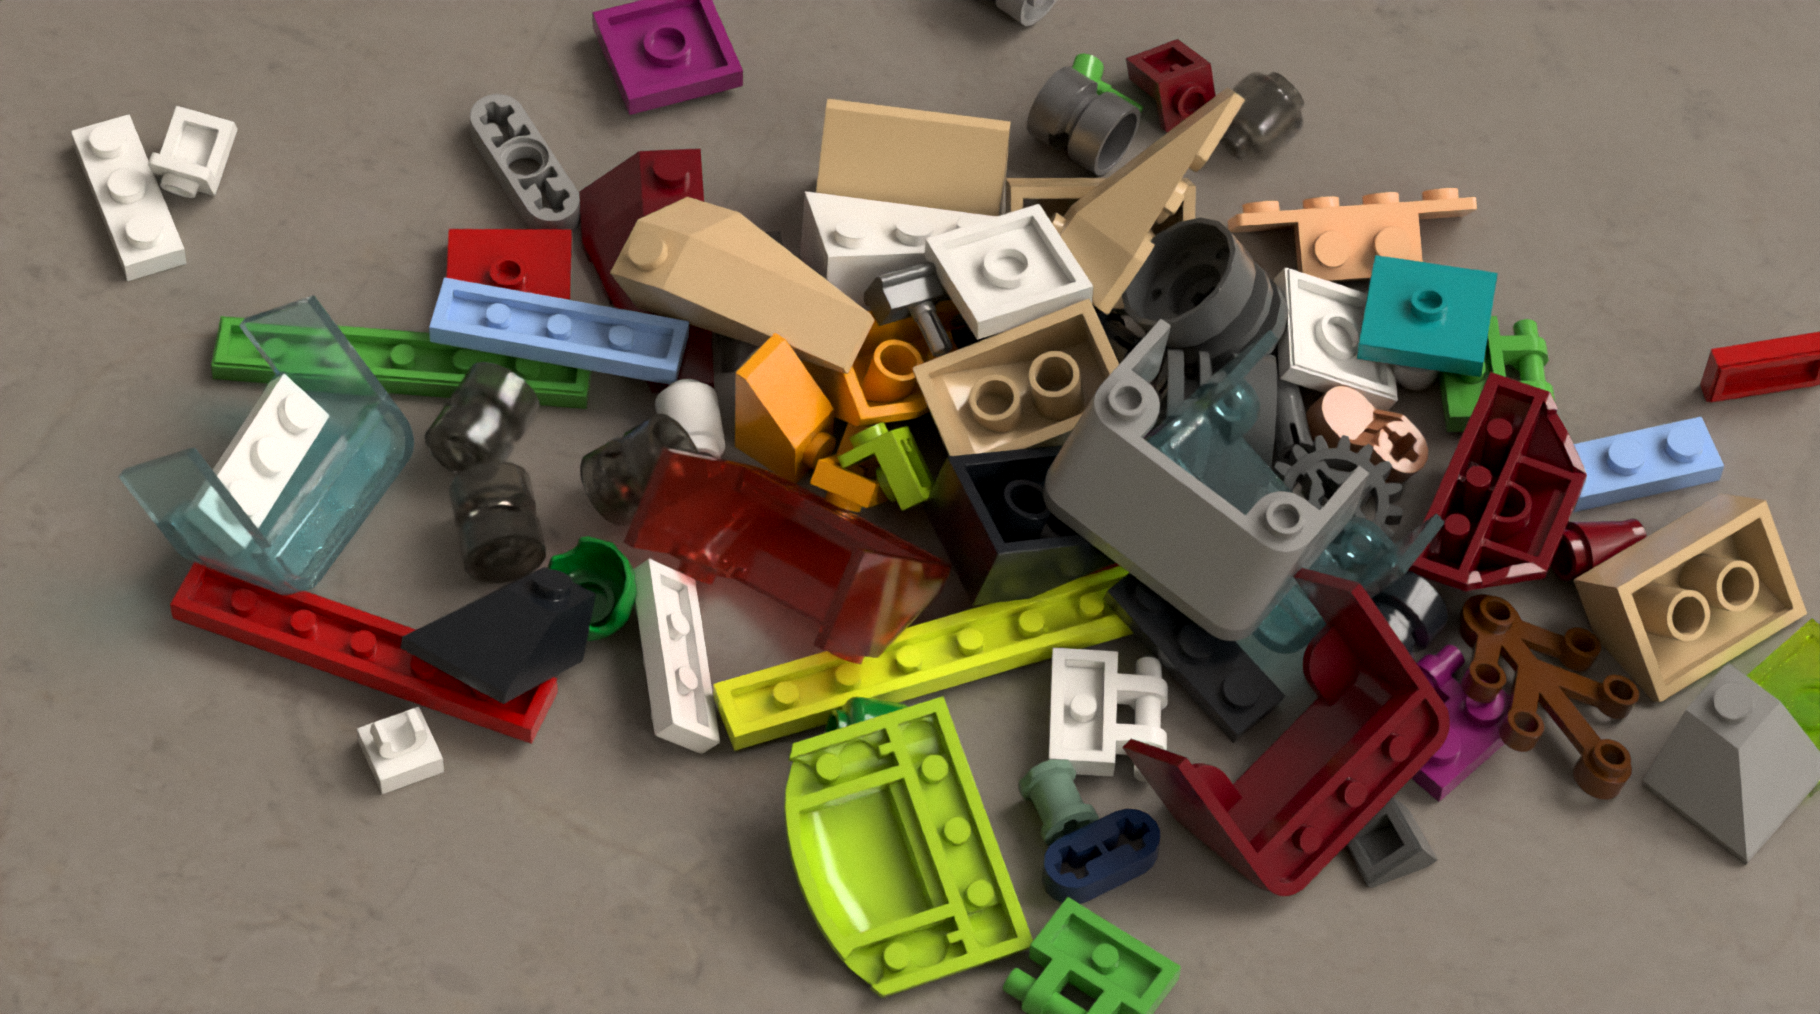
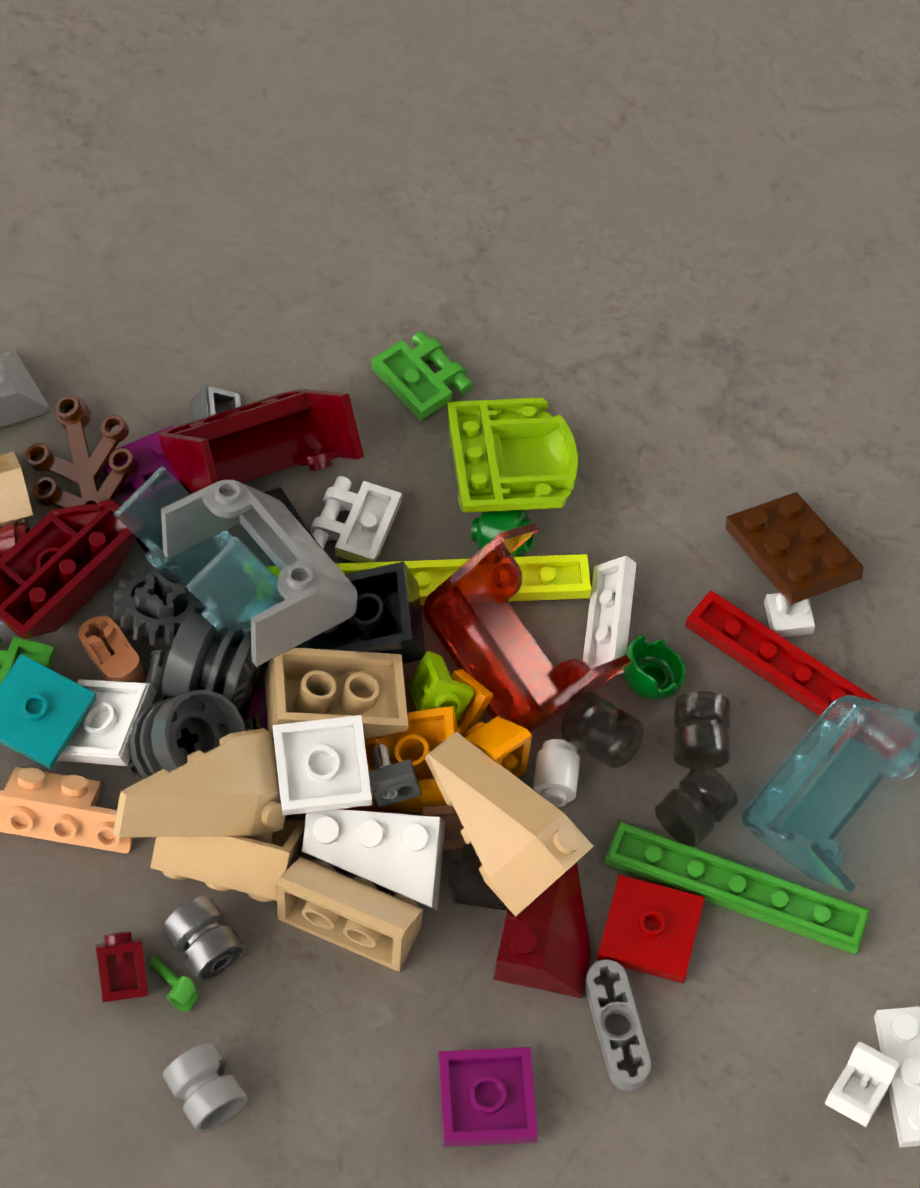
camera: 165 degrees left, 5 degrees up
white plate [186,373,330,553] -> none
black slope [400,567,596,704] -> none
light blue plate [429,278,689,385] -> none
sand green bush [1018,759,1099,846] -> none
dark blue beam [1042,808,1160,904] -> none
clear smoke head [1219,72,1305,161] -> none
none -> reddish brown plate [725,492,864,604]

